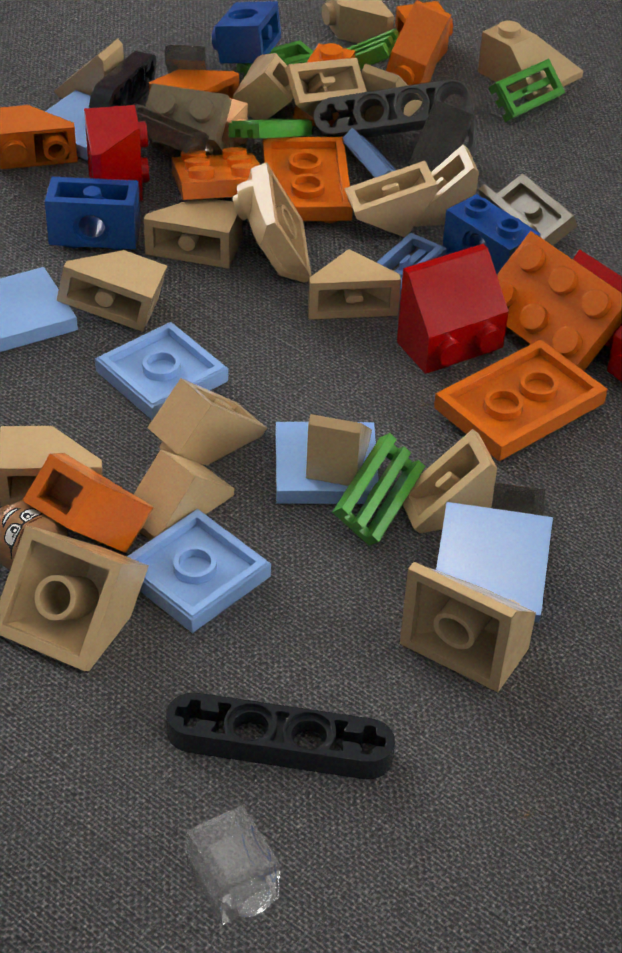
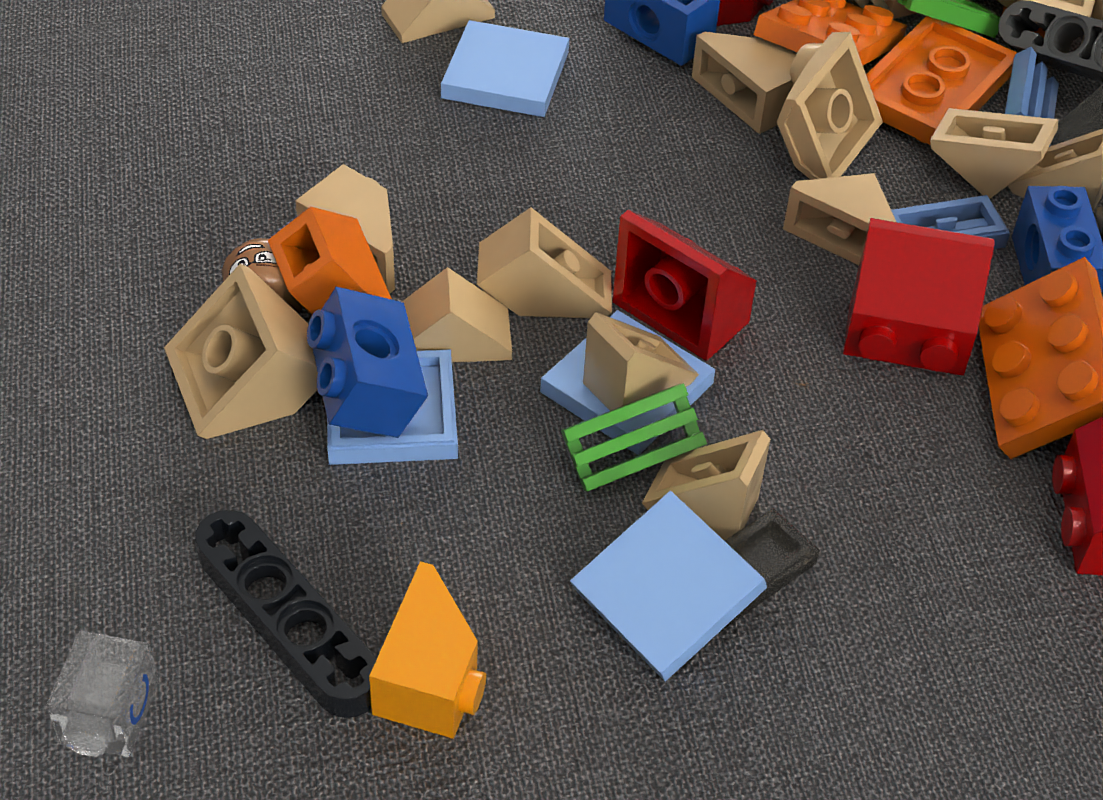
camera: 40 degrees right, 5 degrees up
tan slope [56,250,167,332] -> none
light blue tile [95,322,228,420] -> none
tan slope [400,562,536,692] -> none
orange plate [434,339,608,462] -> none
none -> blue brick [307,286,428,438]
none -> light orange slope [369,561,486,739]
none -> red slope [612,210,757,361]

